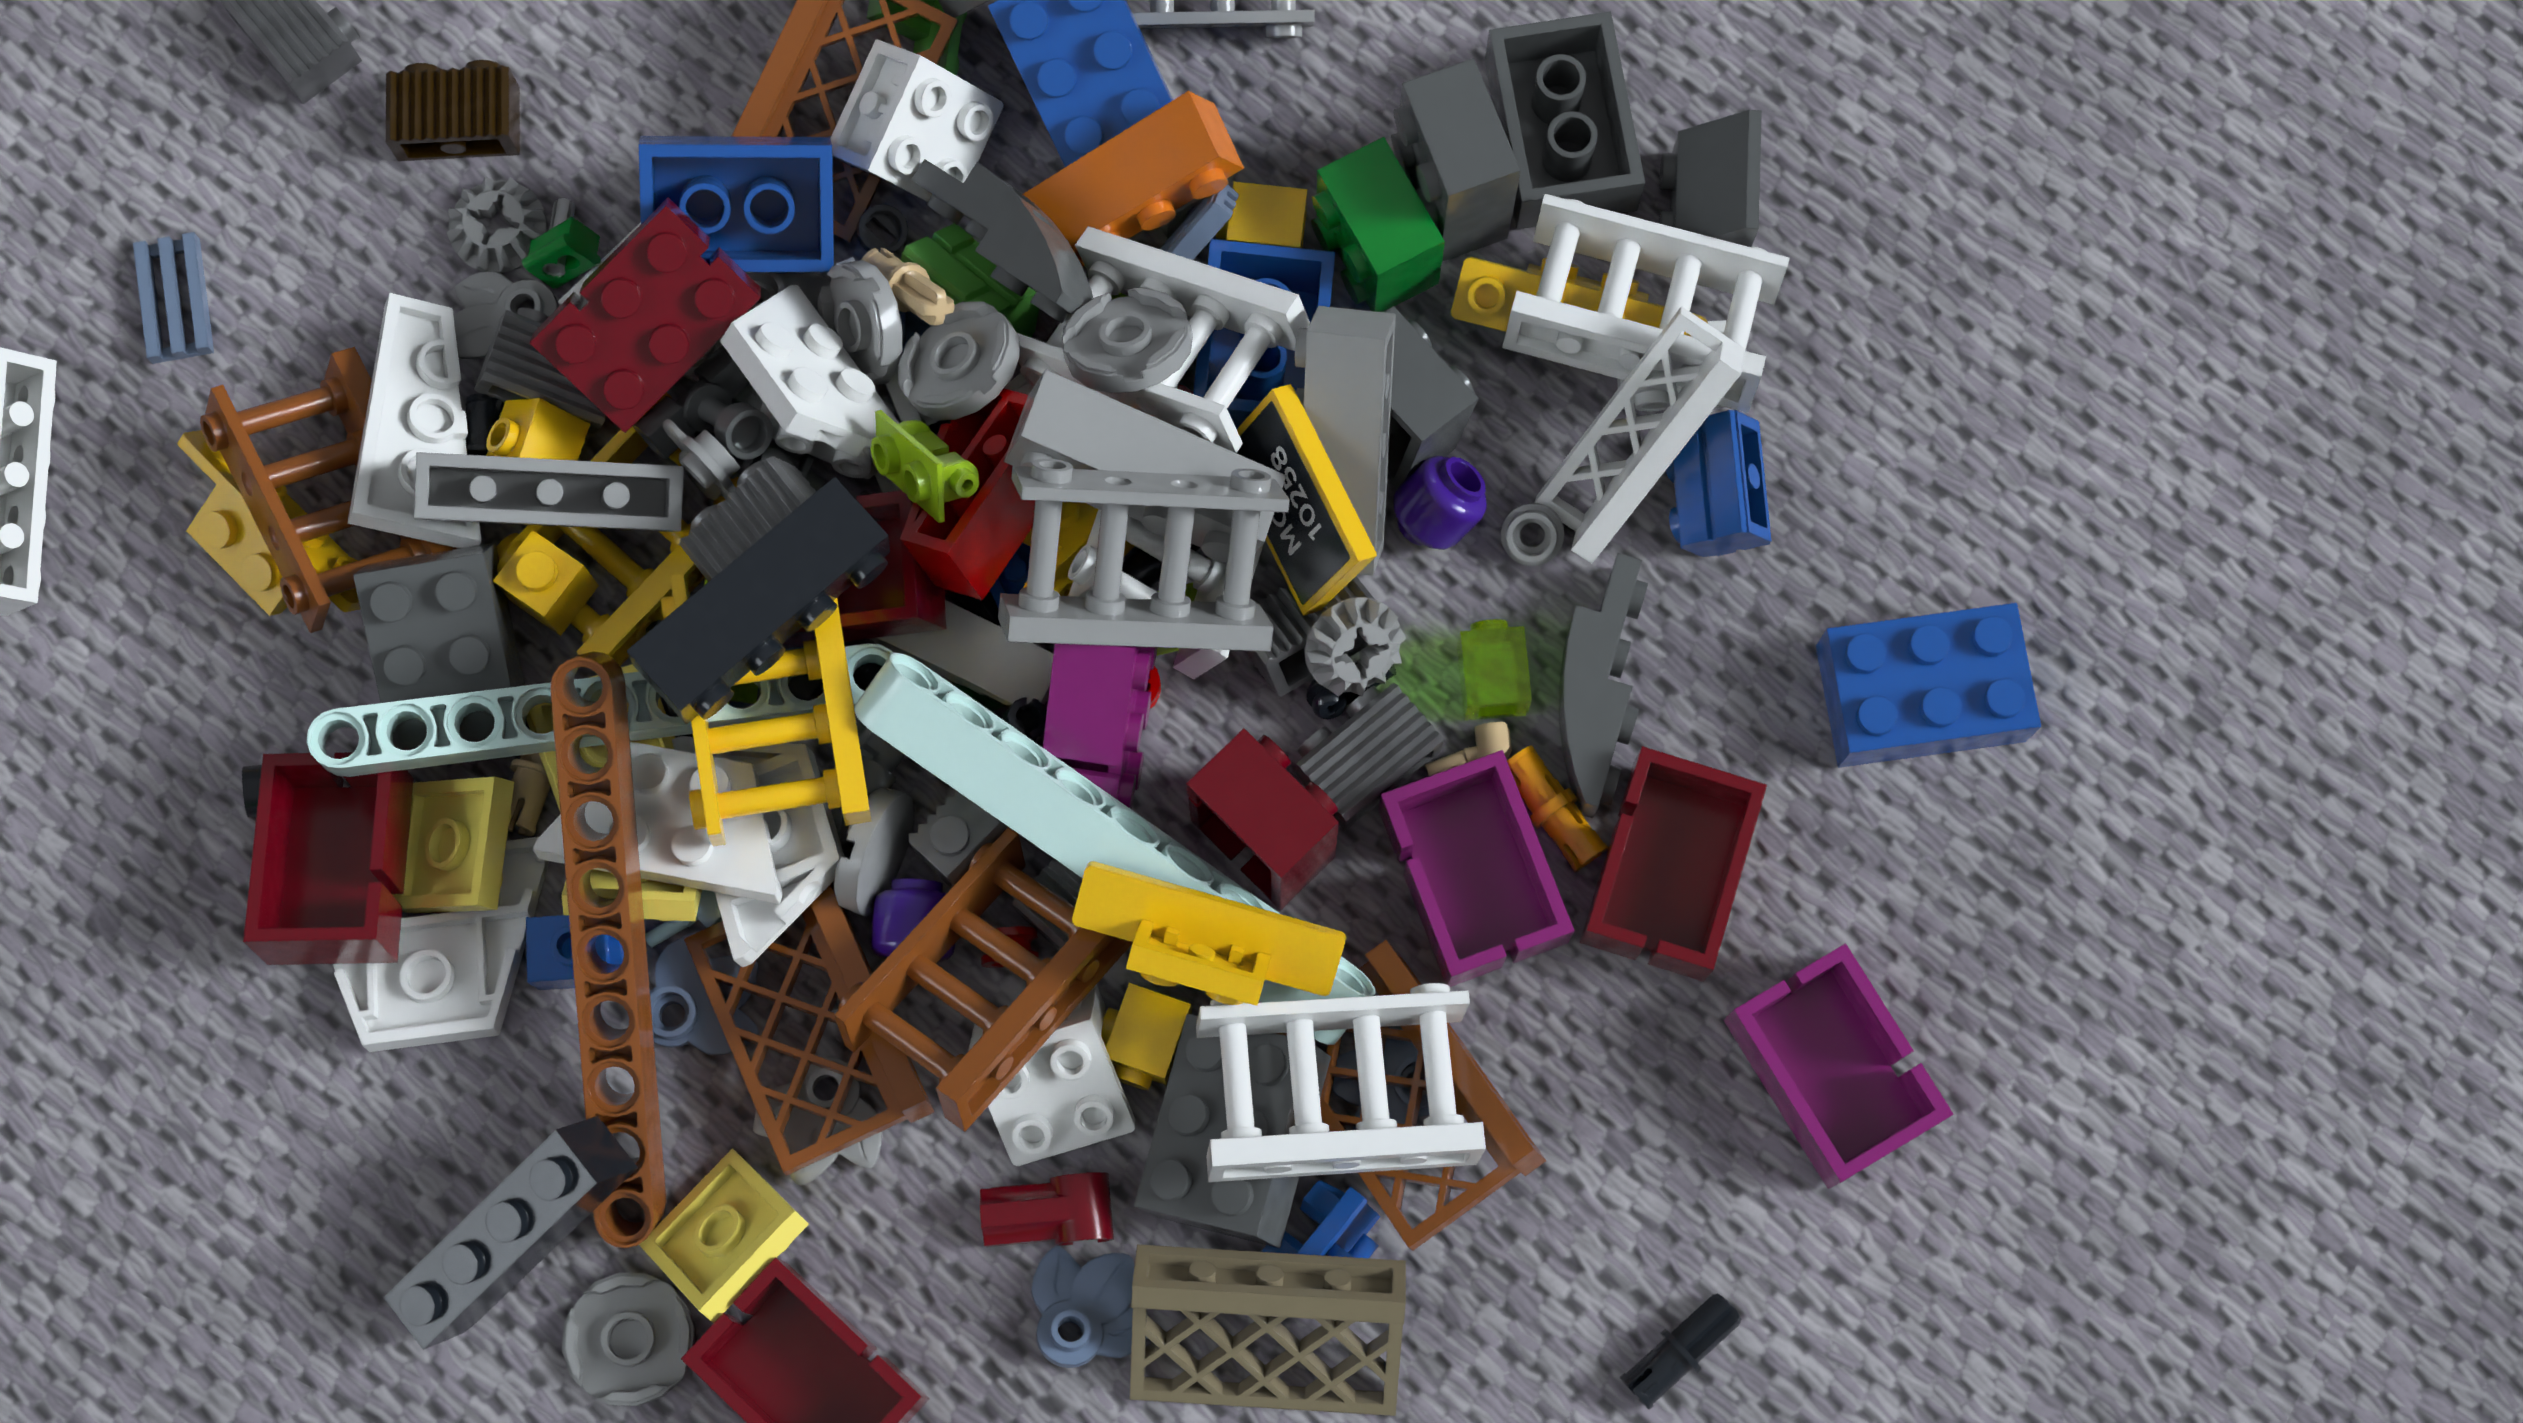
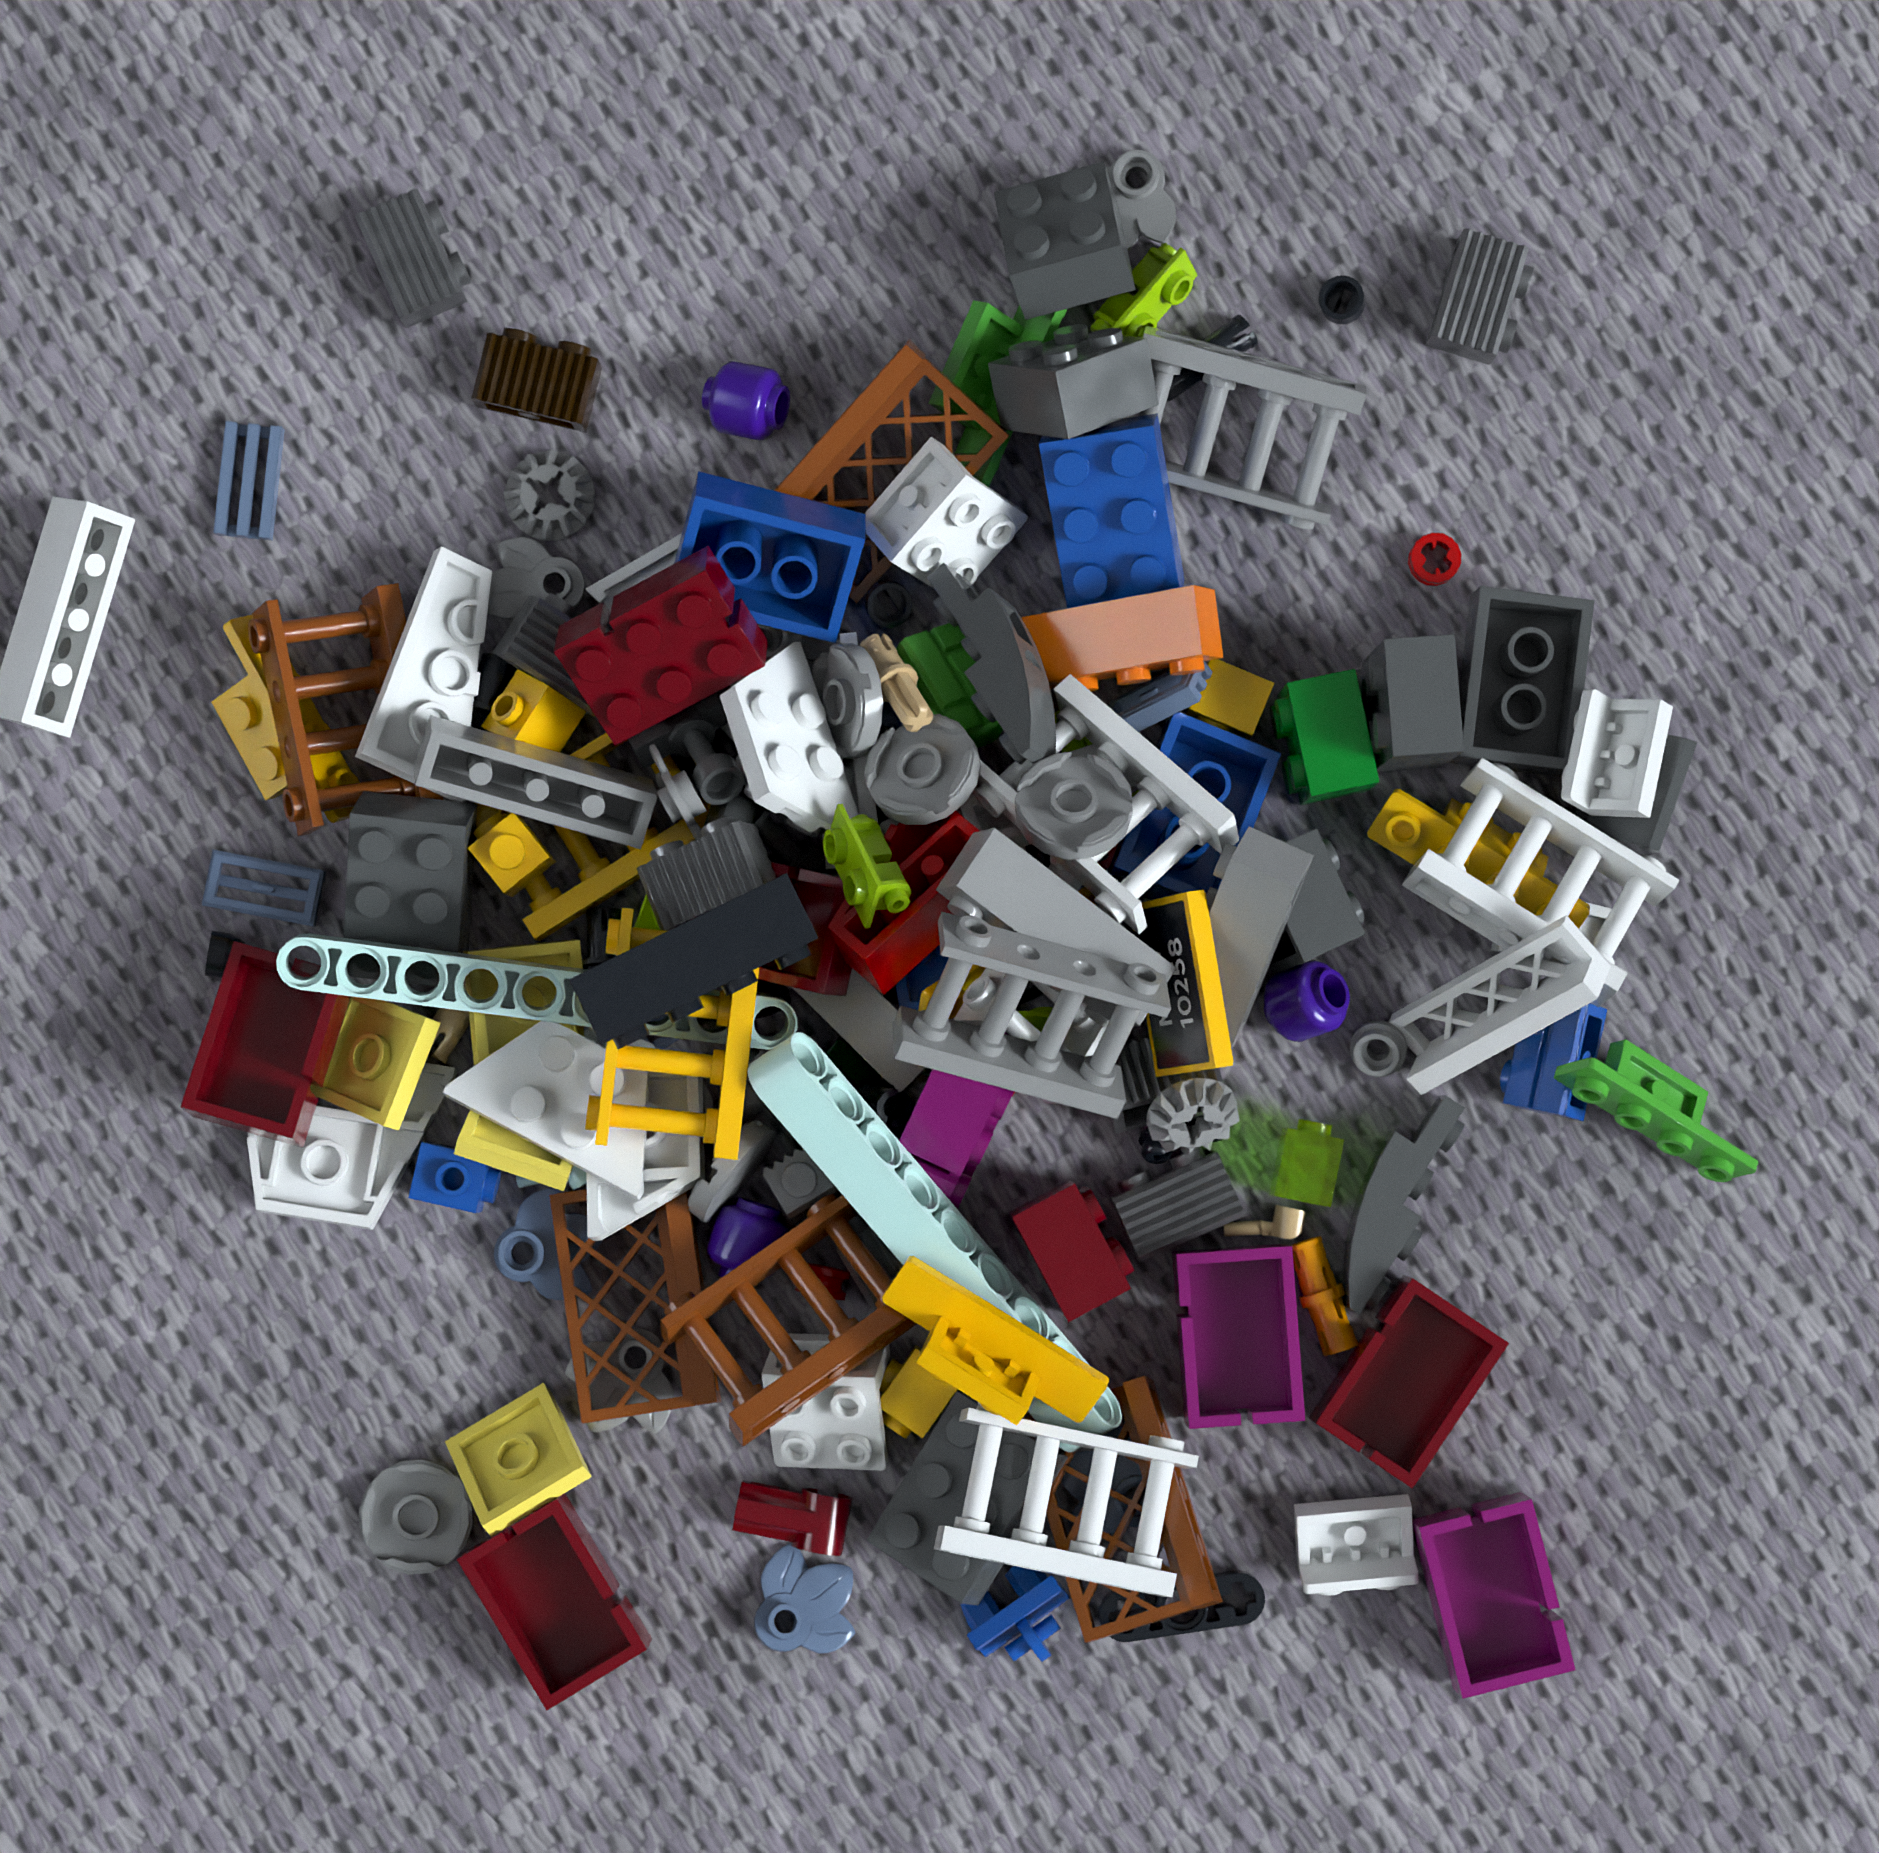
camera: 15 degrees right, 10 degrees up
brick [383,1116,638,1350] -> none
green piece [522,198,601,289] -> none
dark orange beam [550,651,666,1248] -> none
dark tan fence [1130,1244,1406,1416] -> none
black axle [1620,1293,1742,1410] -> none
blue brick [1816,603,2041,768] -> none
none -> sand blue tile [202,850,326,927]
none -> dark purple head [702,361,790,440]
none -> black beam [1098,1570,1265,1642]
none -> white bracket [1294,1494,1419,1596]
none -> red bush [1408,533,1462,586]
none -> bright green bracket [1554,1039,1758,1182]
none -> white bracket [1561,689,1673,818]

